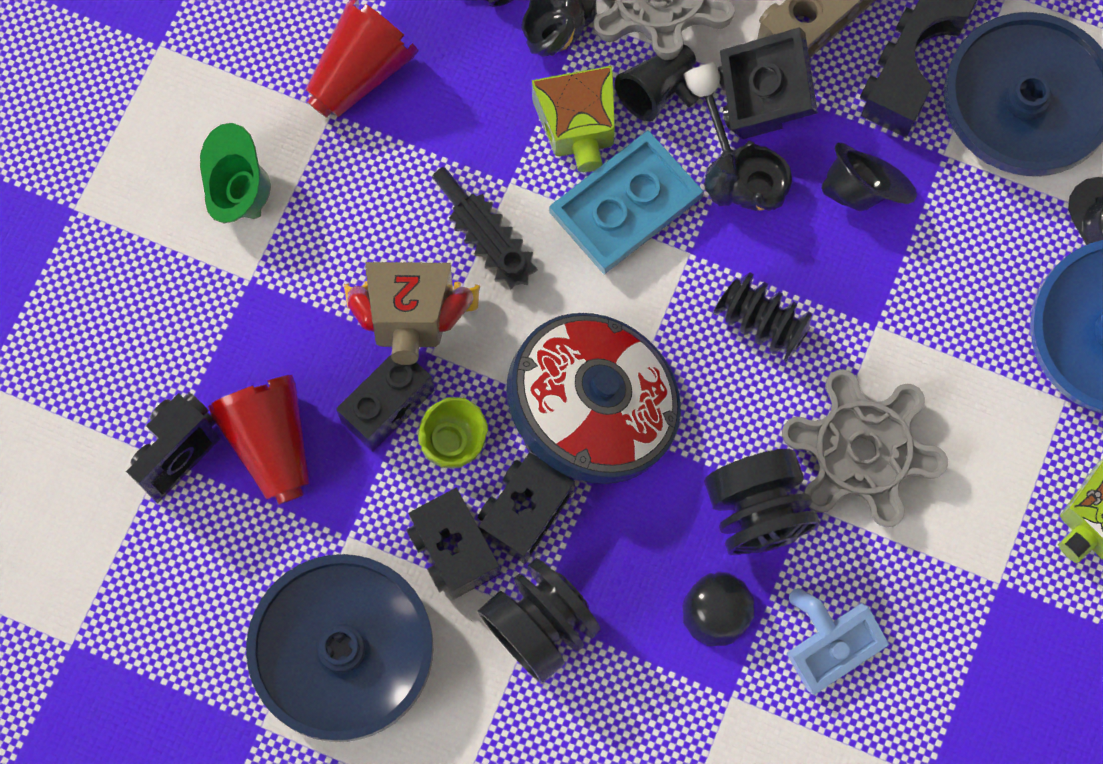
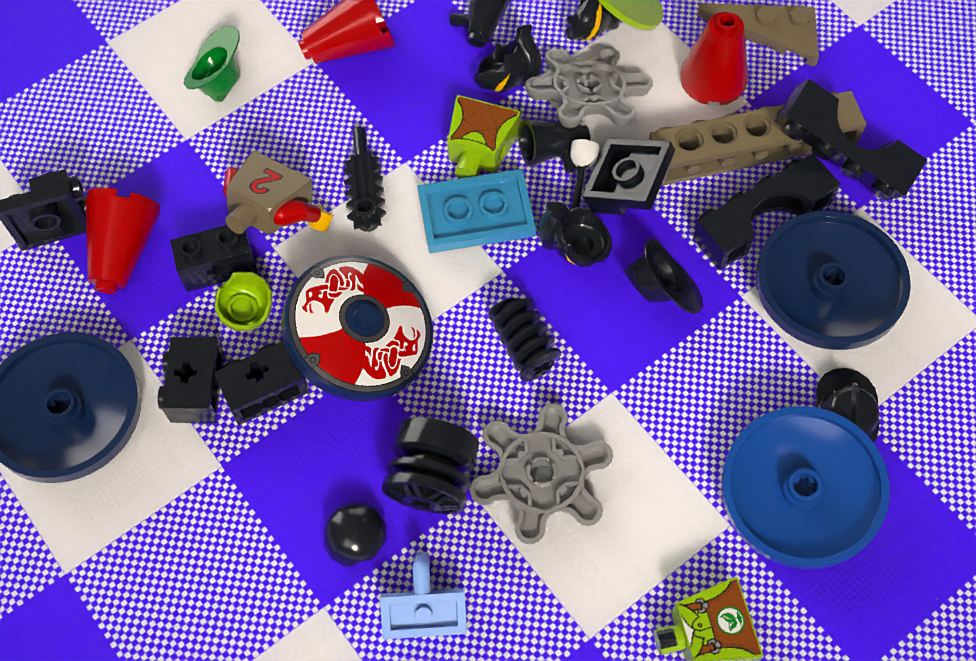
camera: 30 degrees right, 10 degrees down
black wheel [478,558,601,684] -> none

